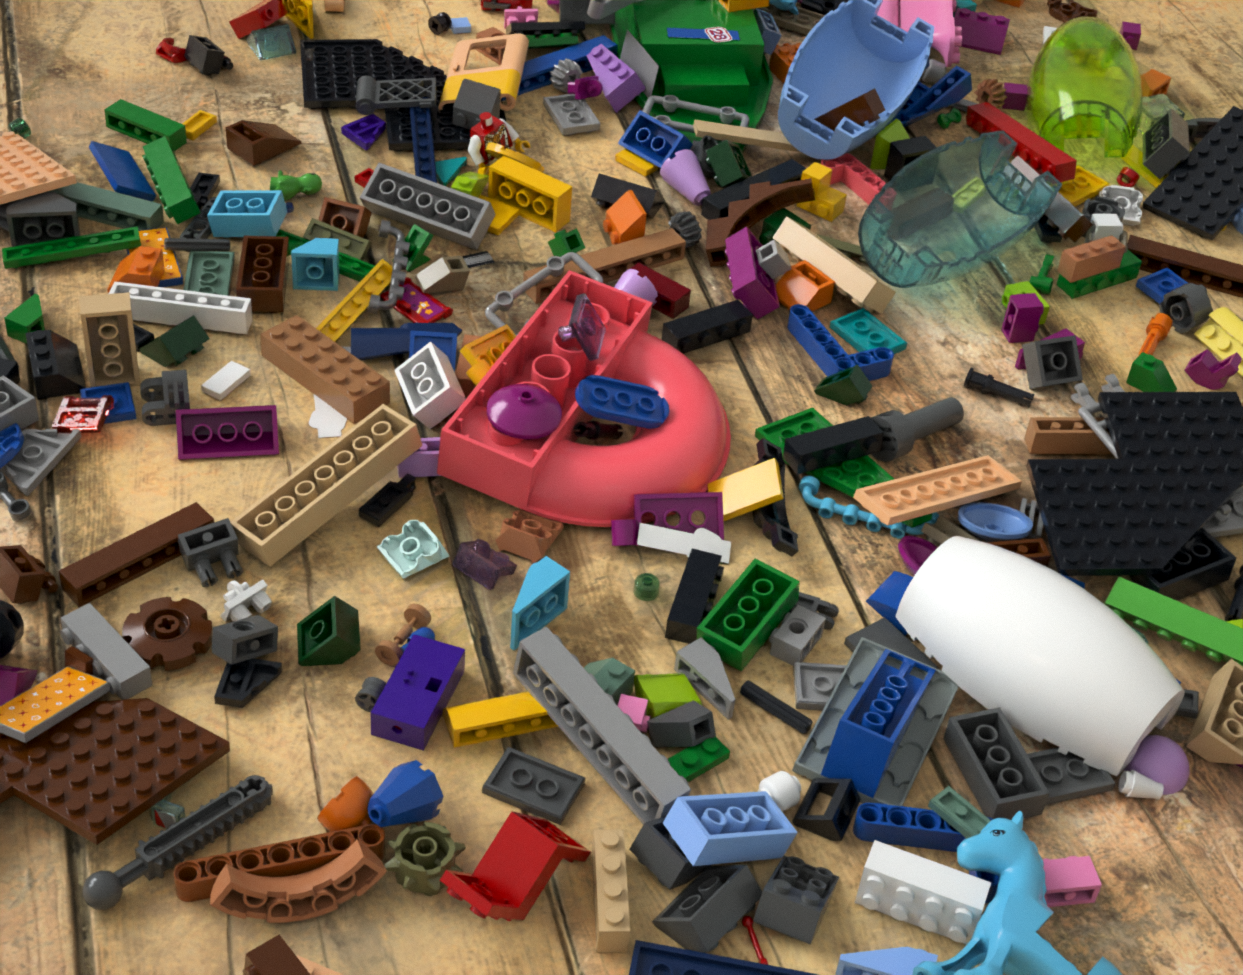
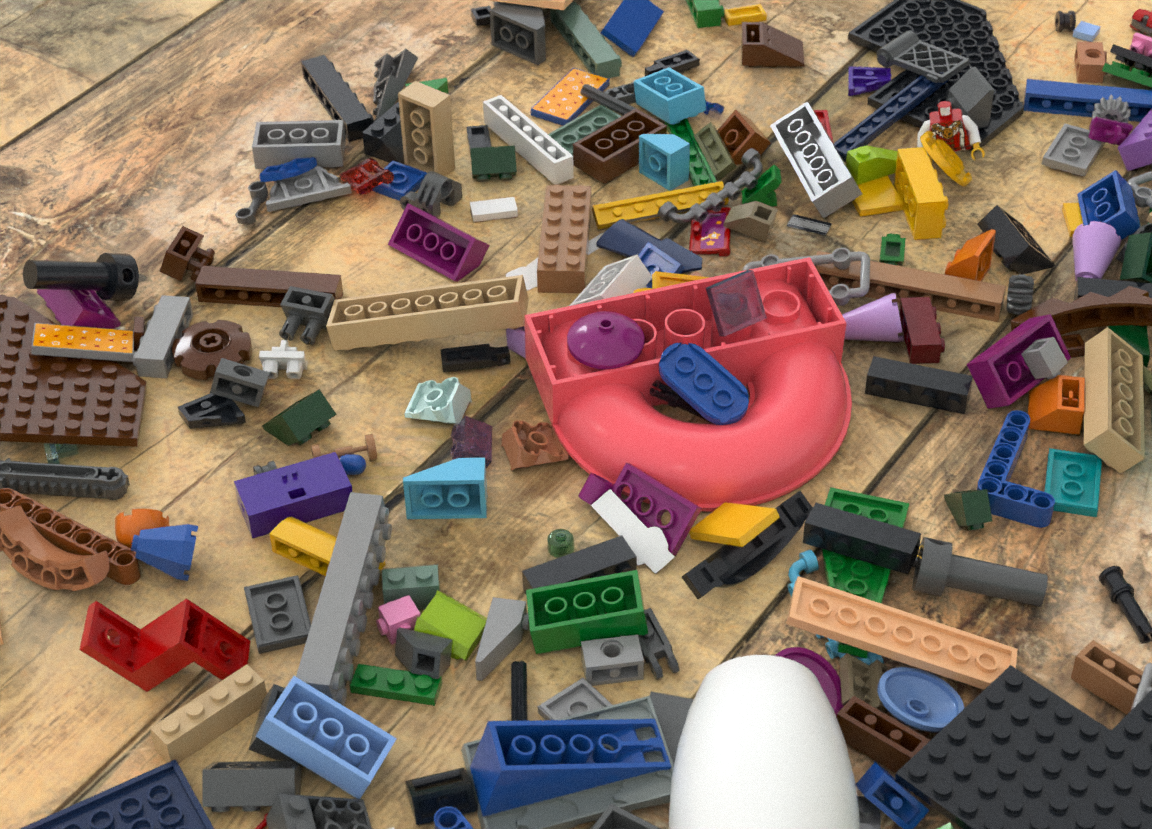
camera: 55 degrees right, 0 degrees up
green plate [2,226,141,269] -> none
orange slope [107,246,165,293] -> none
green brick [142,136,201,224] -> none
bright green animal [270,170,322,201] -> none
olive brick [384,822,466,896] -> none
teal tile [435,157,467,187] -> none
light nougat piece [438,34,529,111] -> none
white head [757,771,801,812] -> none

